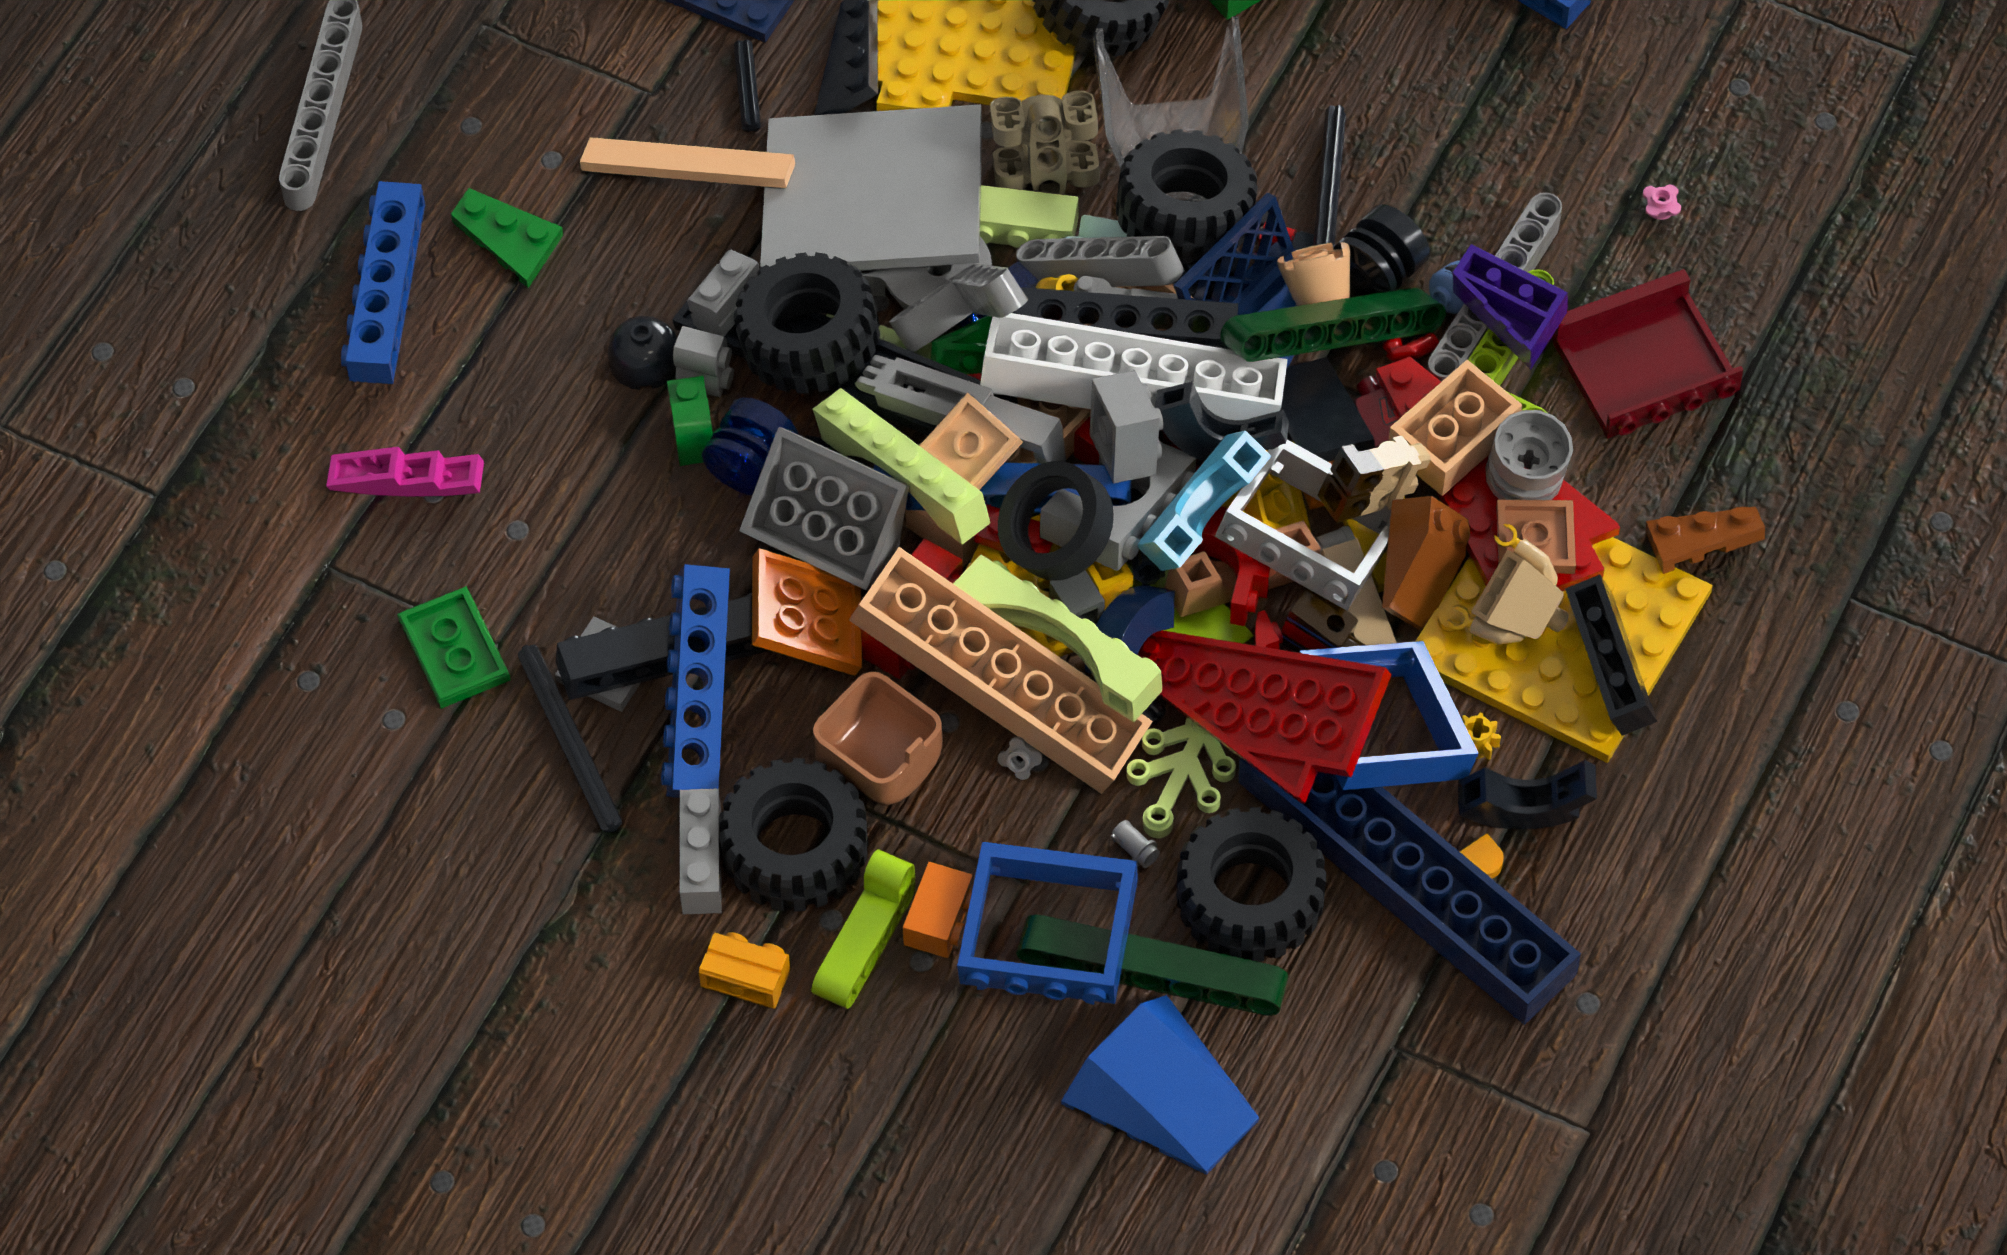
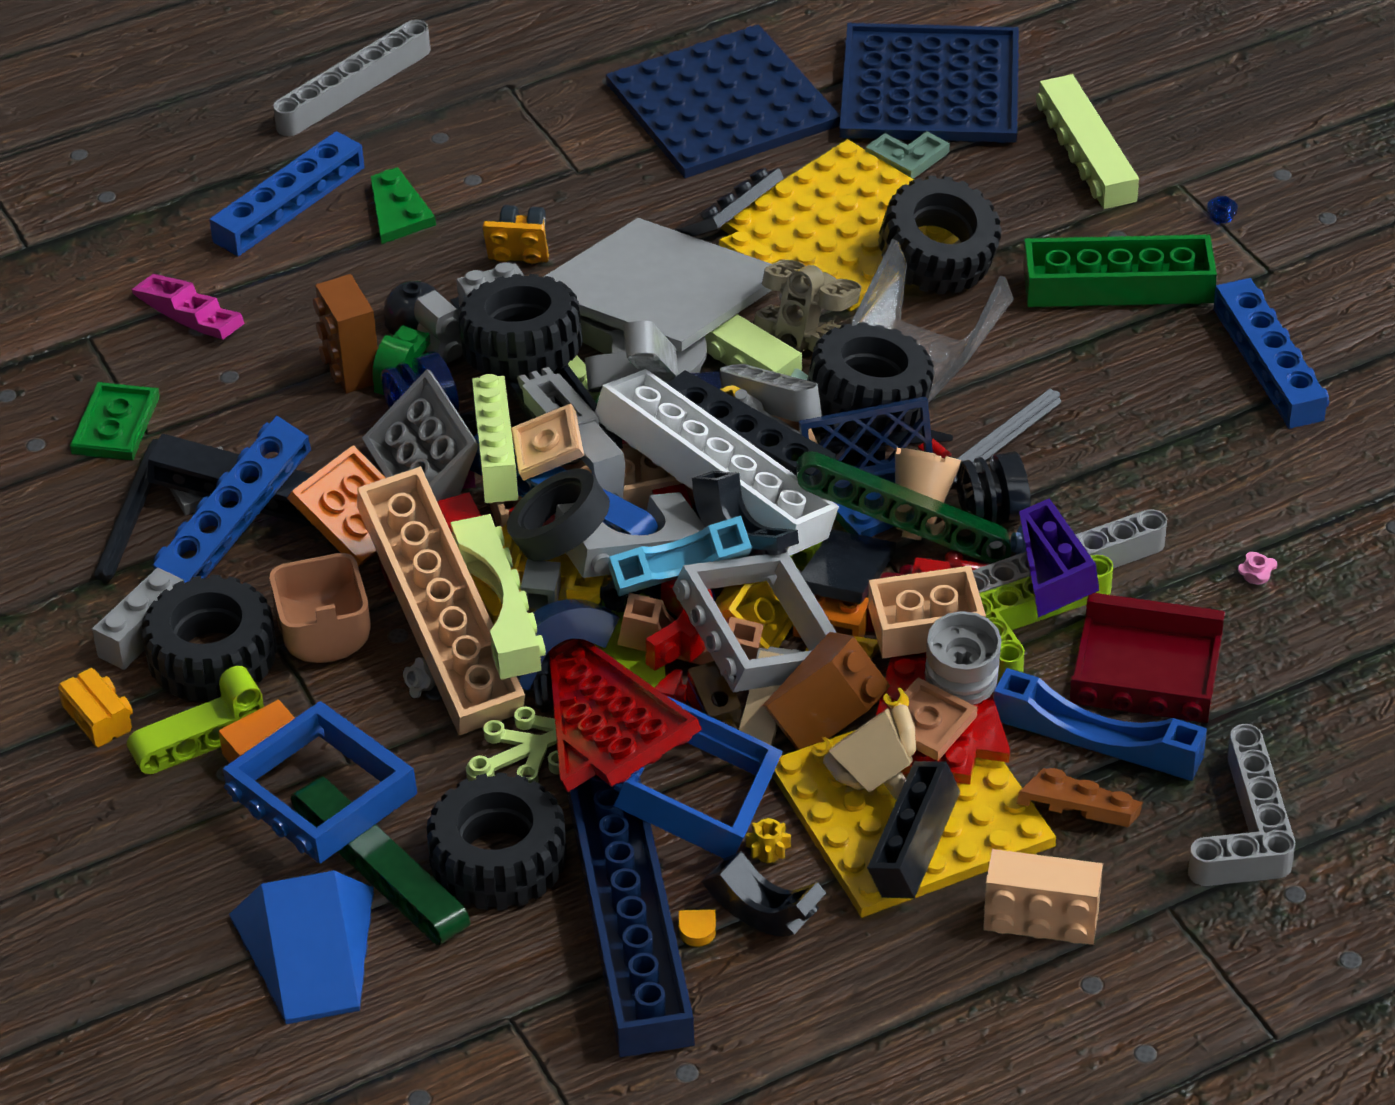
camera: 35 degrees right, 15 degrees down
light nougat tile [580,137,796,188] -> none
black axle [733,39,761,132] -> none
light grey brick [1090,370,1163,484] -> none
light grey pin [1111,820,1160,868] -> none
hips [1317,436,1431,523] -> none
none -> dark orange brick [313,274,378,394]
none -> light orange plate [483,205,549,264]
none -> light nougat brick [984,849,1103,945]
none -> blue arch [994,668,1207,781]
none -> light grey beam [1188,724,1295,886]

